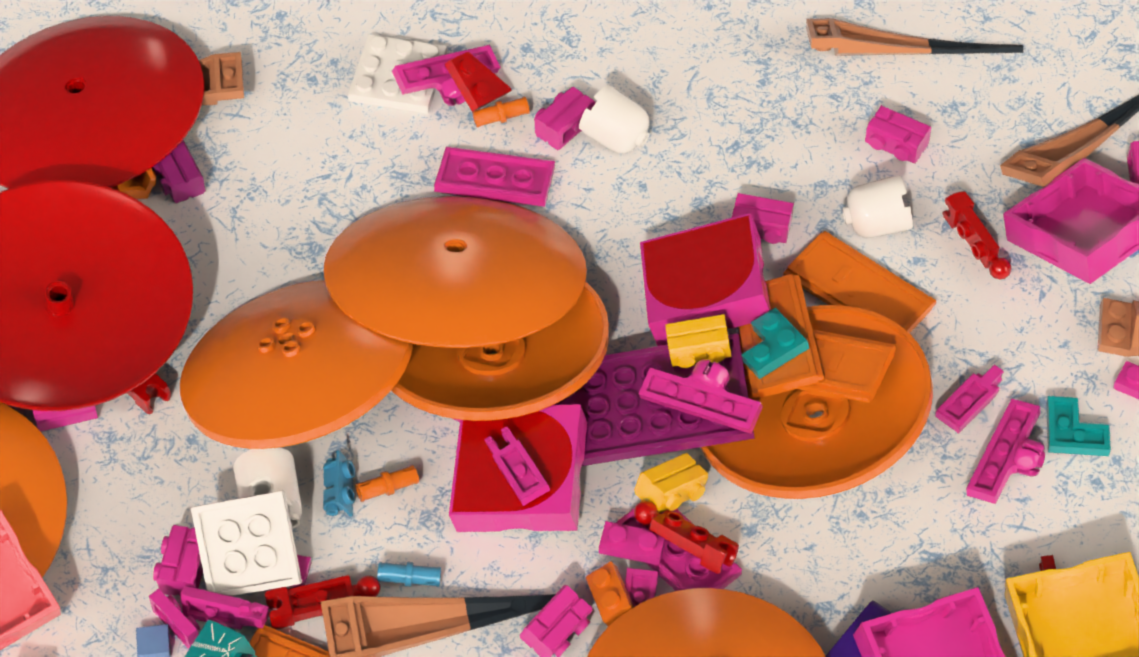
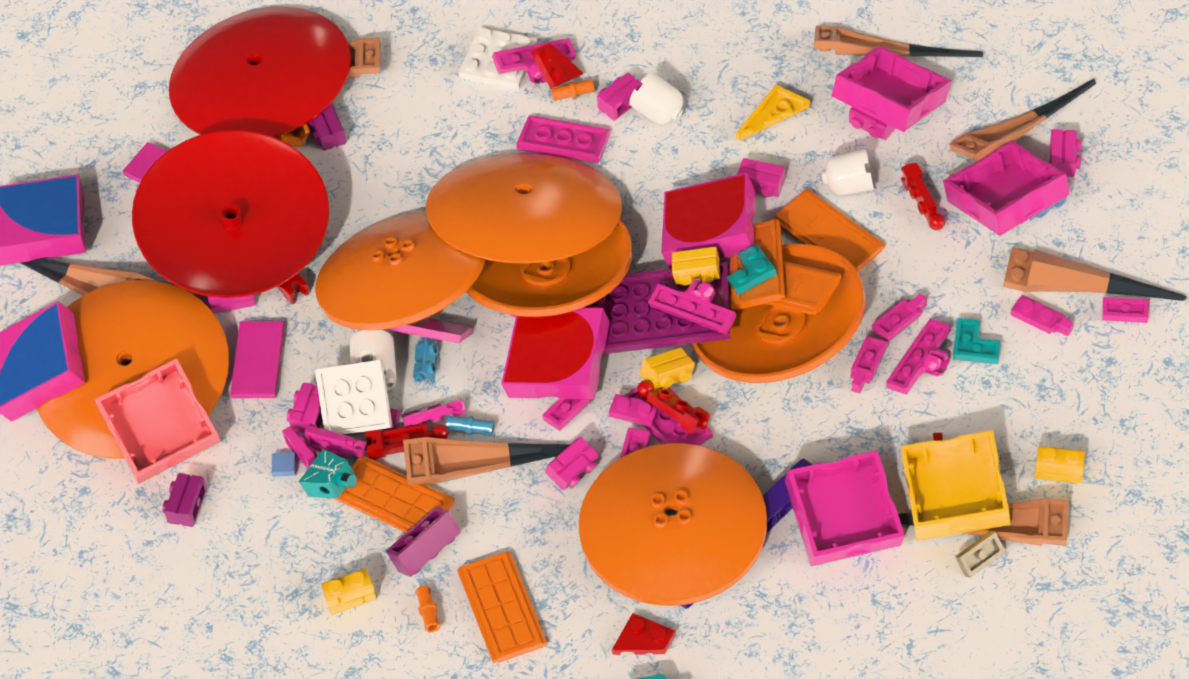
camera: 10 degrees right, 0 degrees up
orange pin [355,465,419,502] -> none
dark pink hinge [484,426,550,506] -> none
orange plate [585,561,634,627] -> none
none -> dark pink tile [230,321,285,398]
none -> dark pink tile [387,317,473,344]
none -> dark pink hinge [401,398,465,426]
none -> dark pink plate [542,397,591,431]
none -> yellow wing [736,85,810,141]
none -> dark pink tile [831,46,952,132]
none -> dark pink hinge [850,336,888,394]

